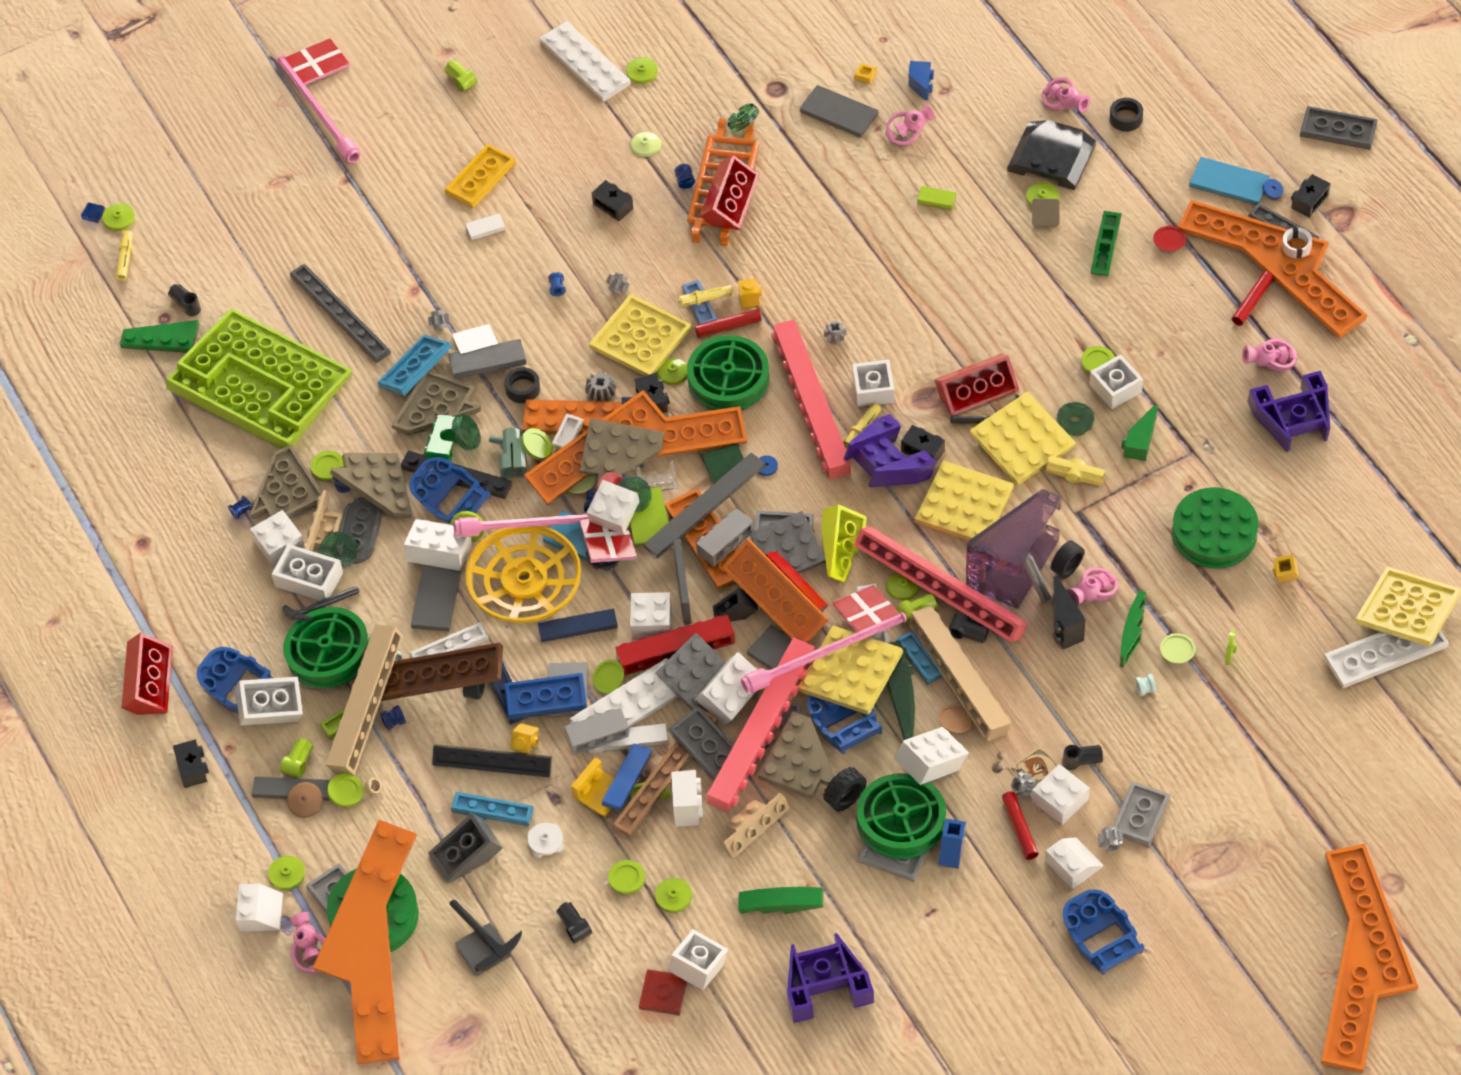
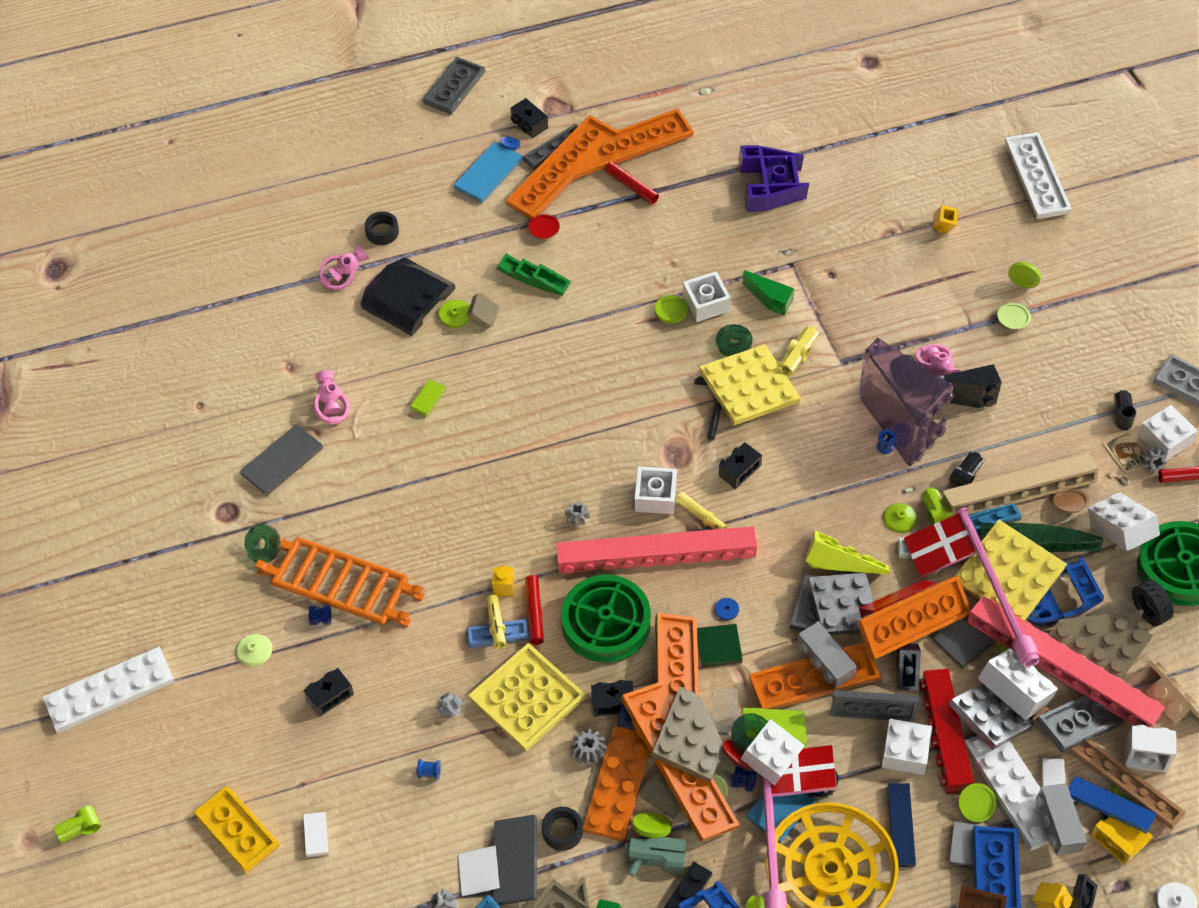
camera: 80 degrees left, 0 degrees up
clear green tile [452,414,481,451] -> none
white tile [551,413,584,449] -> none
lime piece [626,57,658,84] -> none
dark grey tile [644,453,765,559] -> none
lime piece [656,358,688,385] -> none
red slope [700,154,760,230] -> none
dark purple wedge [844,414,936,488] -> none
yellow tile [854,63,877,84] -> none
coral brick [854,527,1028,642] -> none
blue slope [908,61,934,100] -> none
light yellow plate [915,461,1014,546] -> none
red slope [934,353,1019,416] -> none
green slope [1120,590,1147,667] -> none
light aqua wheel [1135,674,1157,697] -> none
green wheel [1172,487,1259,568] -> none
bright pink piece [1242,339,1298,372] -> none
white piece [1282,227,1312,258] -> none
light yellow plate [1356,566,1461,647] -> none

